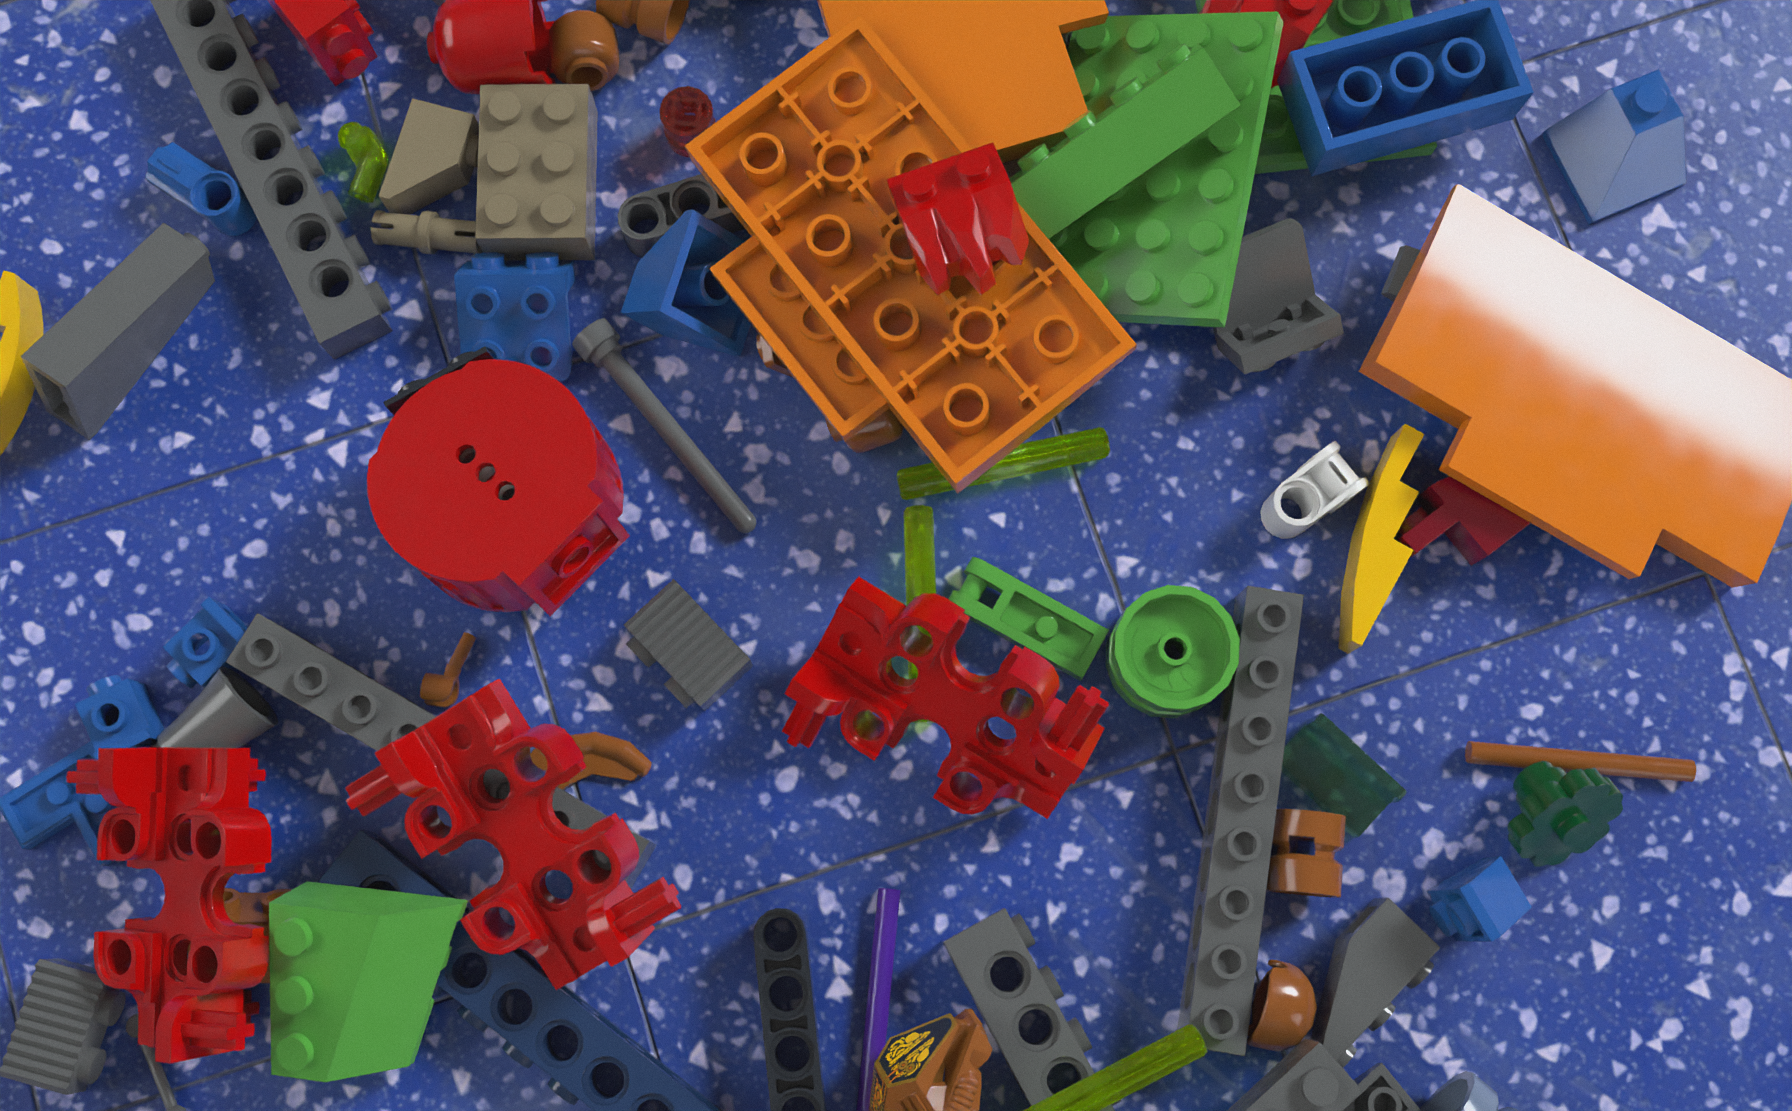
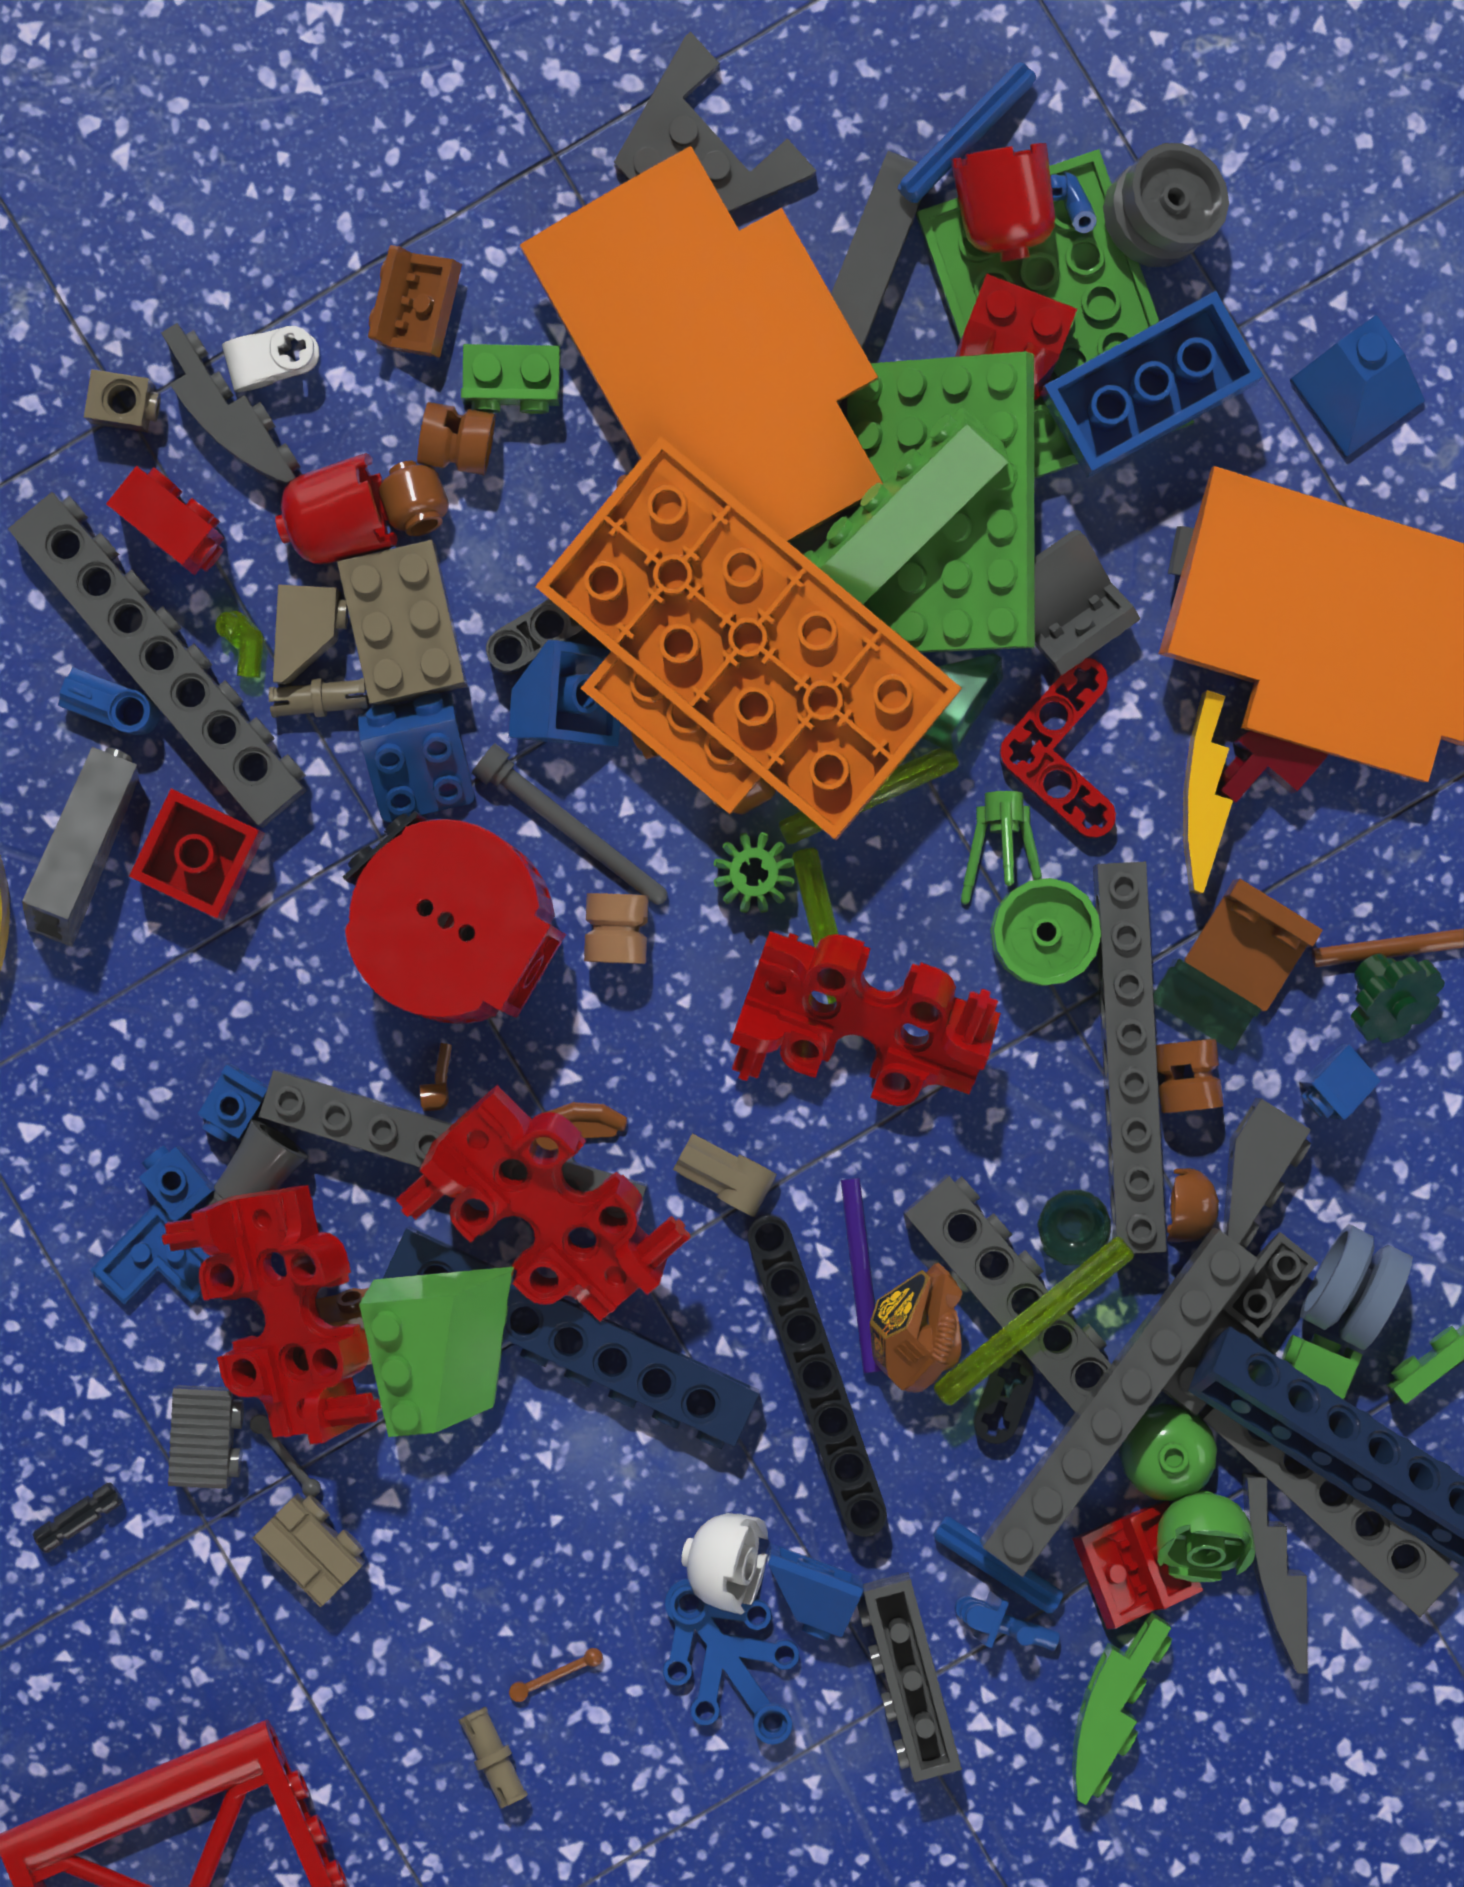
camera: 10 degrees left, 10 degrees up
dark grey brick [624,579,753,711] -> none
clear red wheel [659,86,716,158] -> none
red plate [886,142,1029,296] -> none
bright green plate [948,557,1109,681] -> none
white piece [1260,441,1371,539] -> none
none -> red brick [129,789,265,920]
none -> medium nougat wheel [584,893,649,964]
none -> dark tan piece [673,1133,777,1217]
none -> bright green gear [714,832,794,913]
none -> clear green slope [922,653,1003,754]
none -> bright green plant [961,791,1042,904]
none -> red beam [999,658,1116,839]
none -> hair [1037,1189,1111,1265]
none -> dark orange bracket [1184,878,1323,1011]

